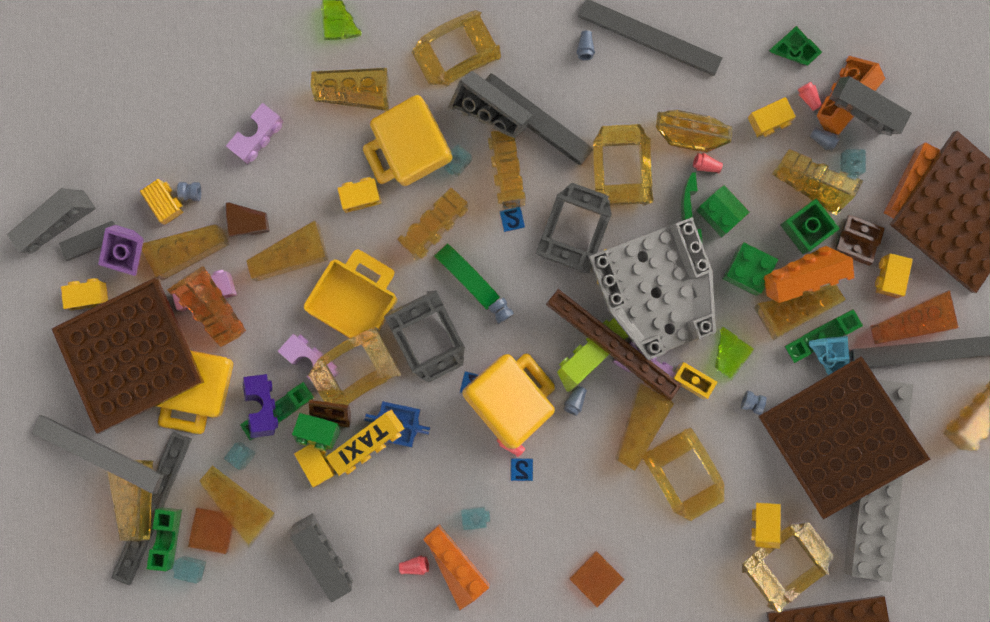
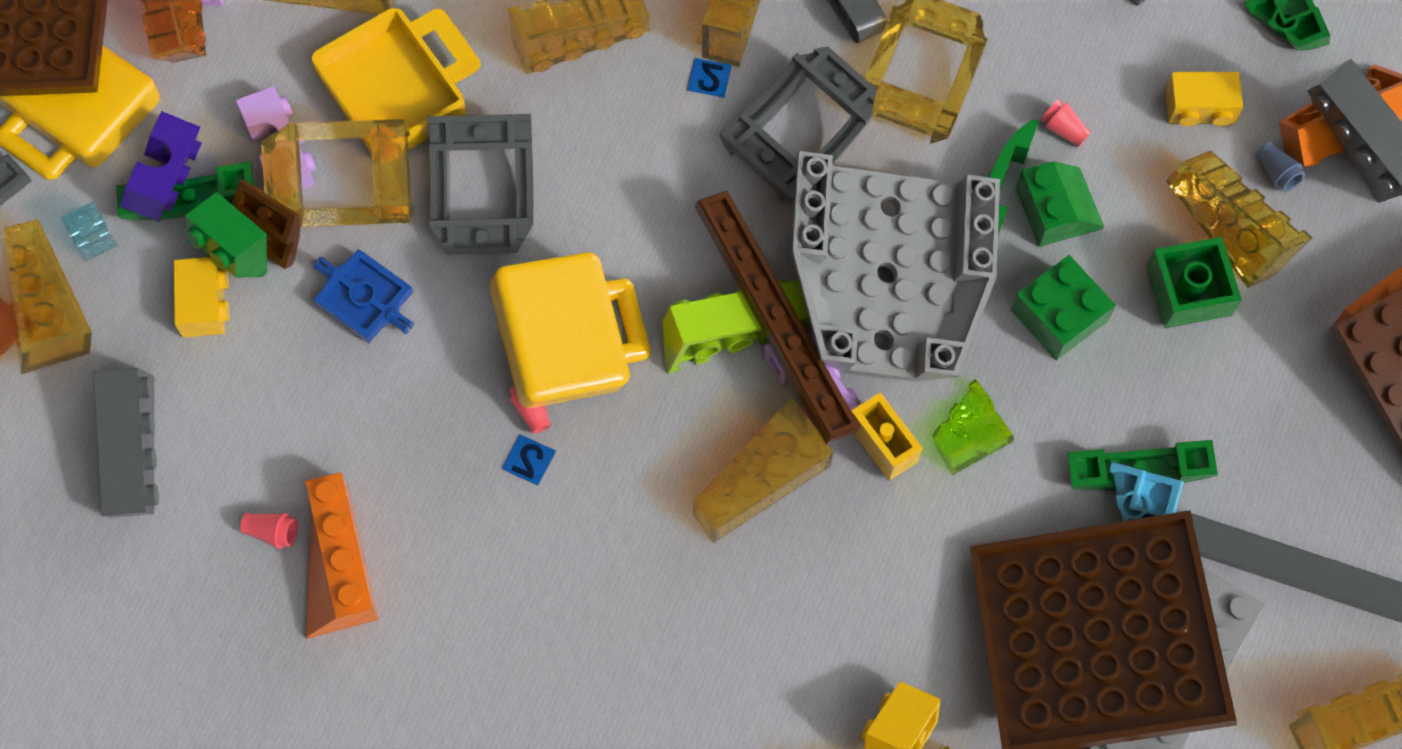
camera: 20 degrees right, 15 degrees down
yellow brick [326,410,405,476] -> none
green slope [434,243,500,310] -> none
clear light blue brick [461,506,490,530] -> none
sand blue wheel [488,298,514,324] -> none
sand blue cone [563,386,587,416] -> none
clear orange tile [569,551,625,608] -> none
clear yellow wedge [641,427,725,521] -> none
clear yellow wedge [655,110,733,153] -> none
sand blue wheel [741,390,767,415] -> none
clear yellow wedge [754,285,846,341] -> none
orange wedge [764,246,855,303] -> none
coral cone [798,82,822,111] -> none
reddish brown slope [835,214,885,266] -> none
clear light blue brick [840,149,866,179] -> none
clear orange wedge [870,290,959,344] -> none
yellow brick [875,253,913,298] -> none

